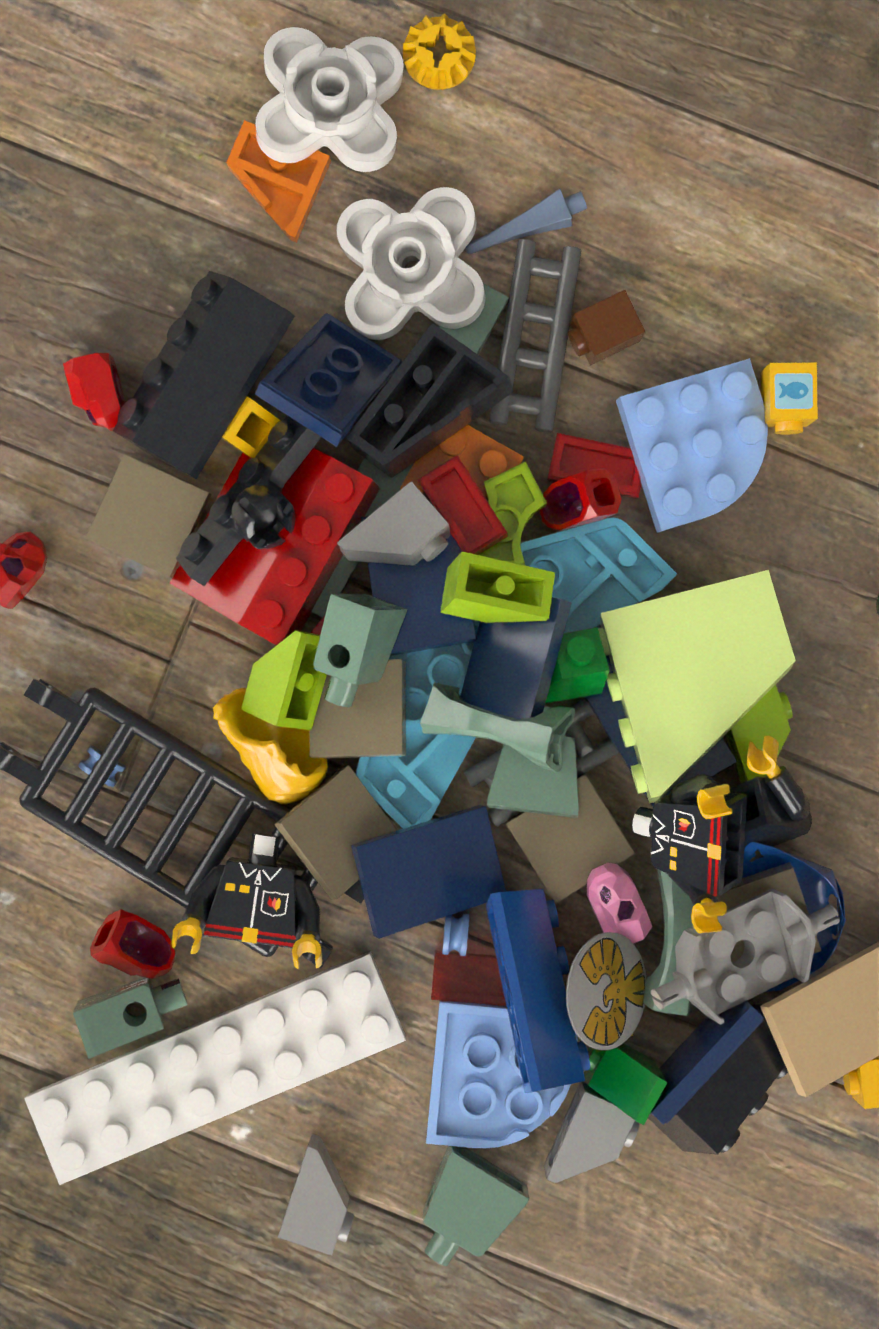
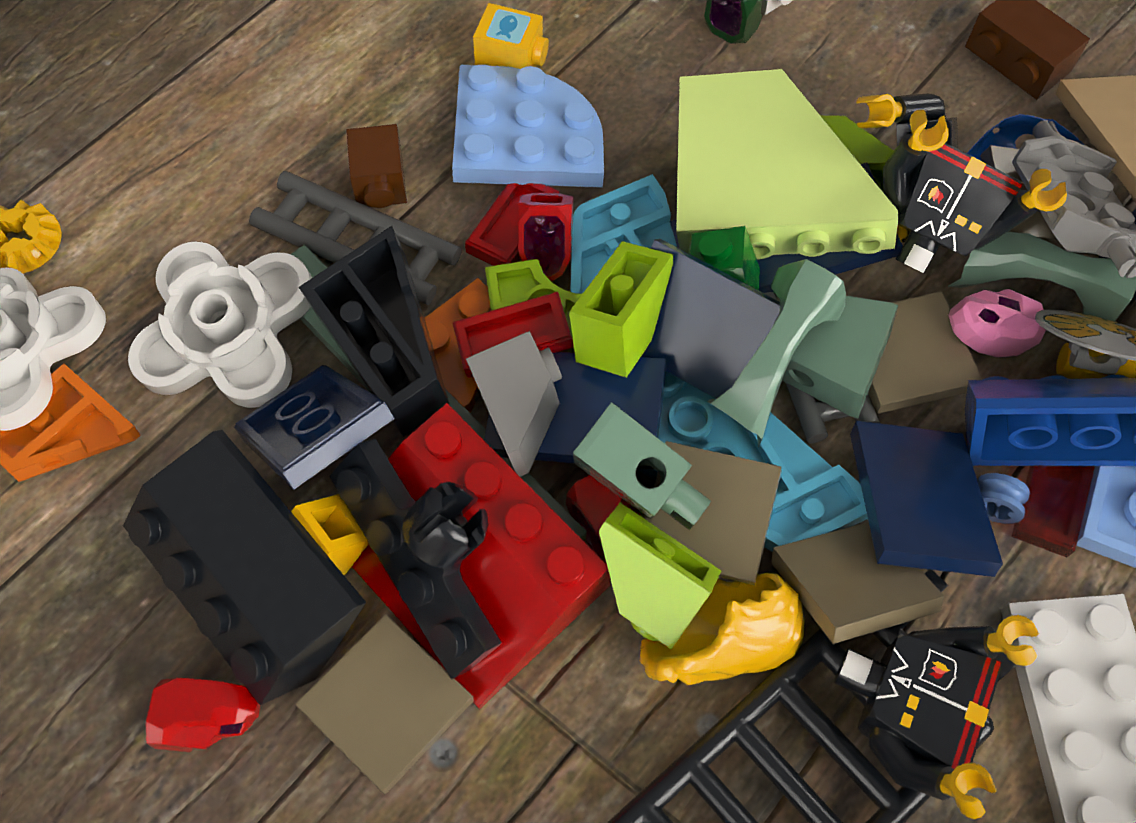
camera: 75 degrees left, 25 degrees down
sand blue piece [465,189,587,254] -> none

